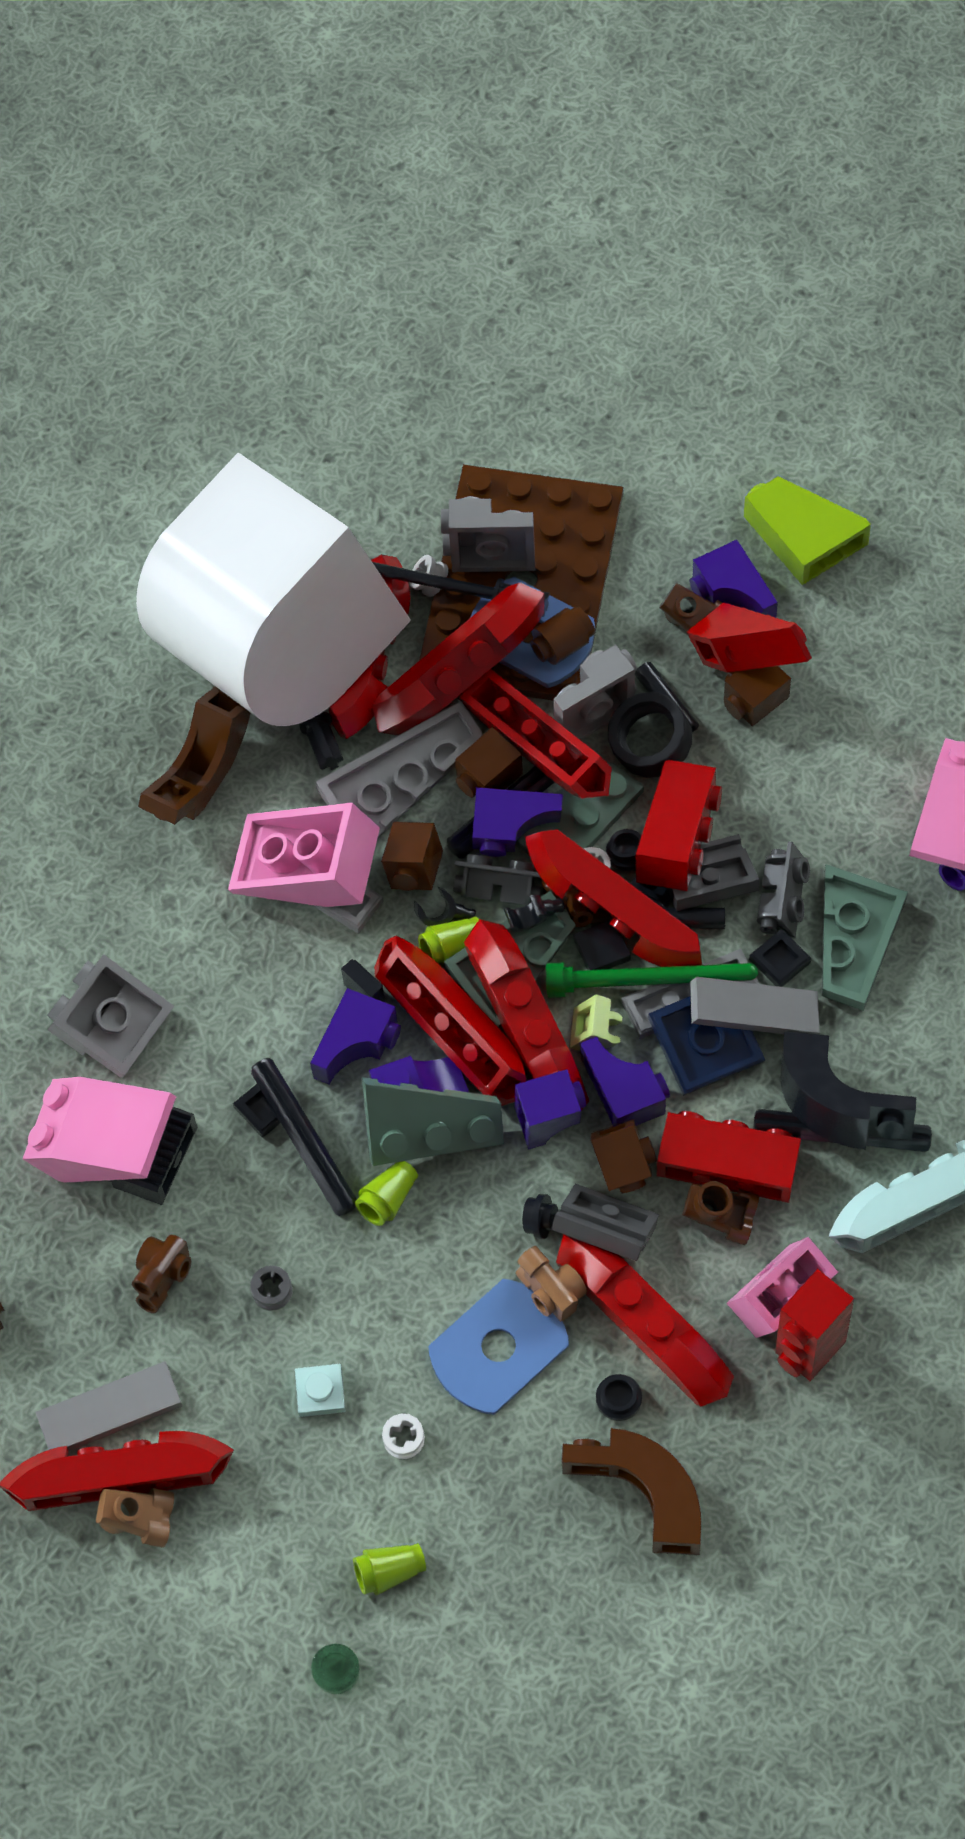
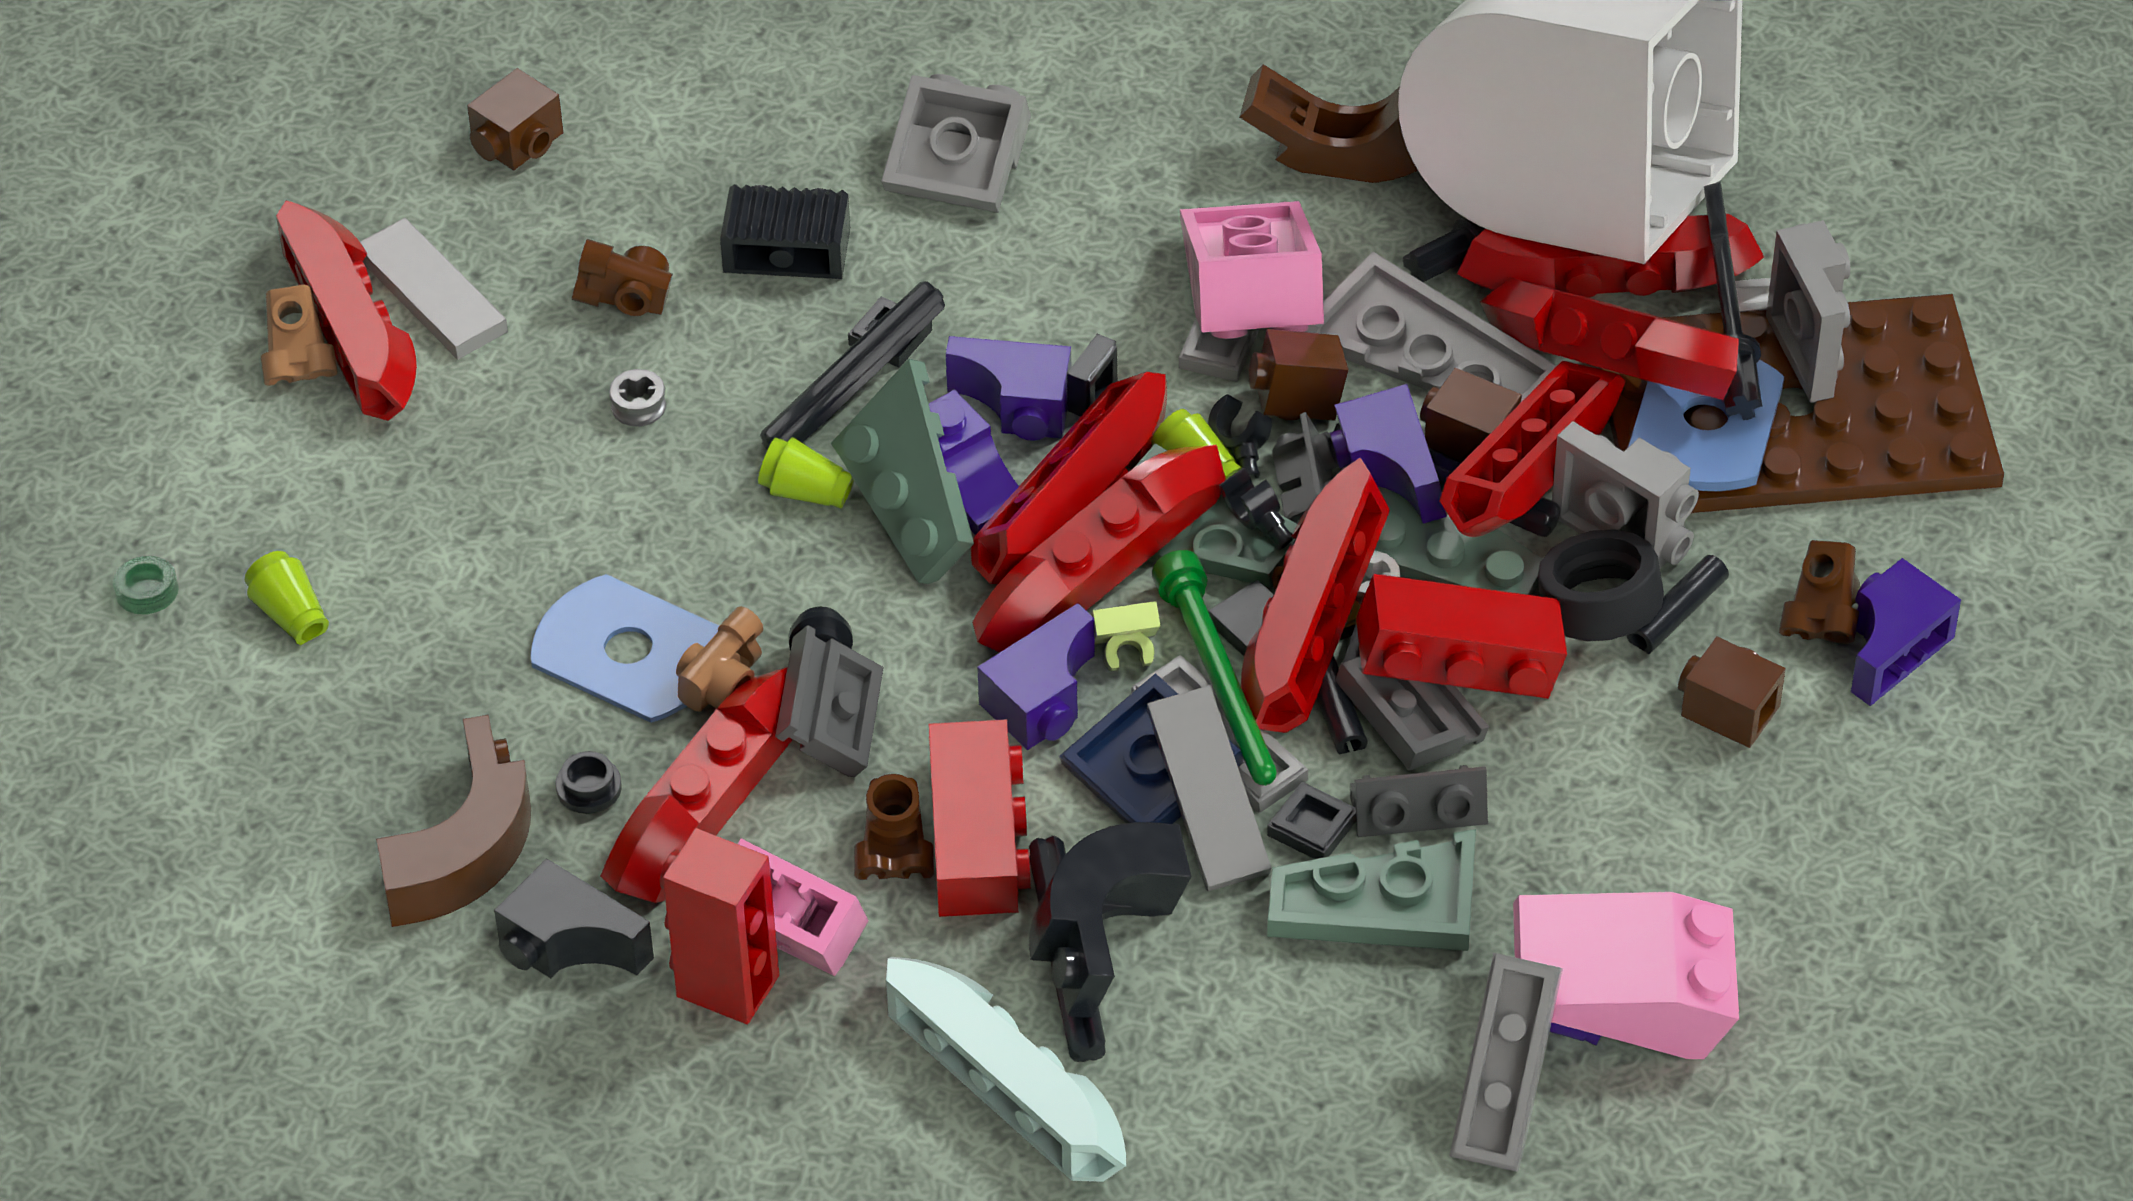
camera: 70 degrees right, 15 degrees down
bright pink slope [23,1077,176,1183] -> none
light aqua plate [295,1364,345,1417] -> none
white bush [382,1413,425,1459] -> none
dark purple arch [515,1069,587,1150] -> none
reddish brown brick [530,606,595,665] -> none
reddish brown brick [591,1119,657,1194] -> none
red slope [687,602,812,673] -> none
lime slope [744,476,871,585] -> none
none -> arch [494,858,654,979]

